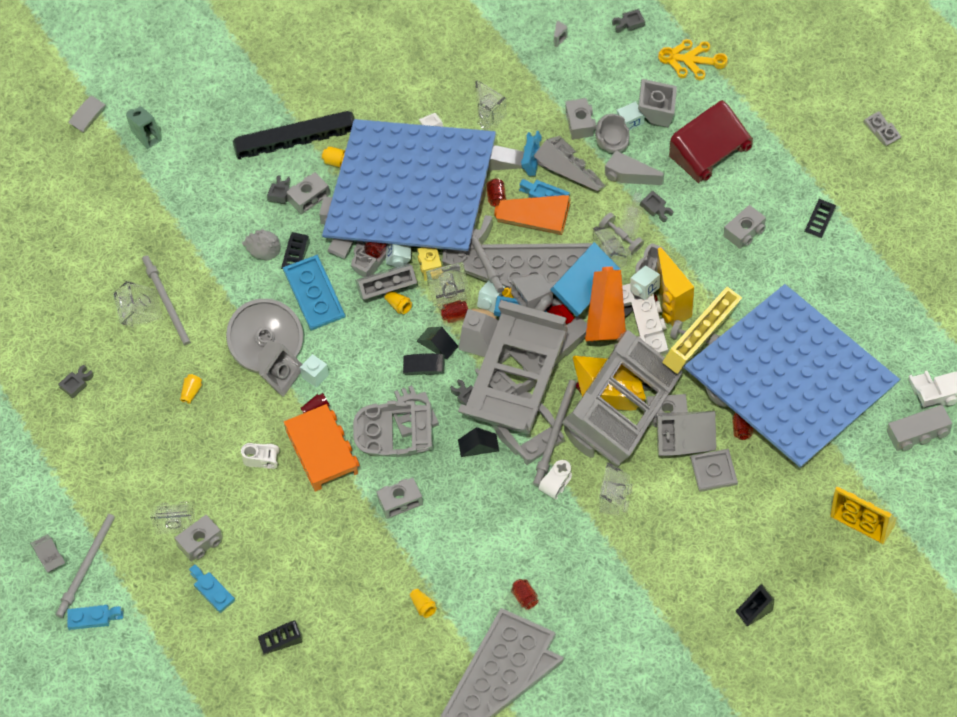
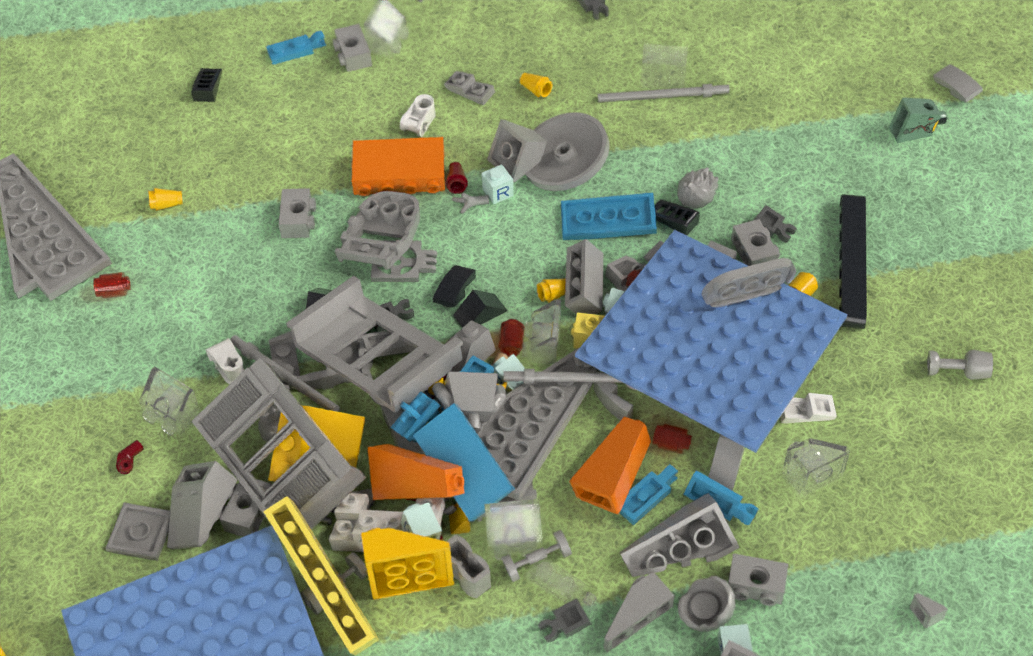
camera: 110 degrees right, 5 degrees down
none -> dark red arm [116,440,144,474]
none -> dark azure hips [391,391,440,442]
none -> light grey slope [444,71,495,106]
none -> light grey bar [452,193,489,214]
none -> light grey tile [702,258,796,307]
none -> light grey piece [927,350,993,380]

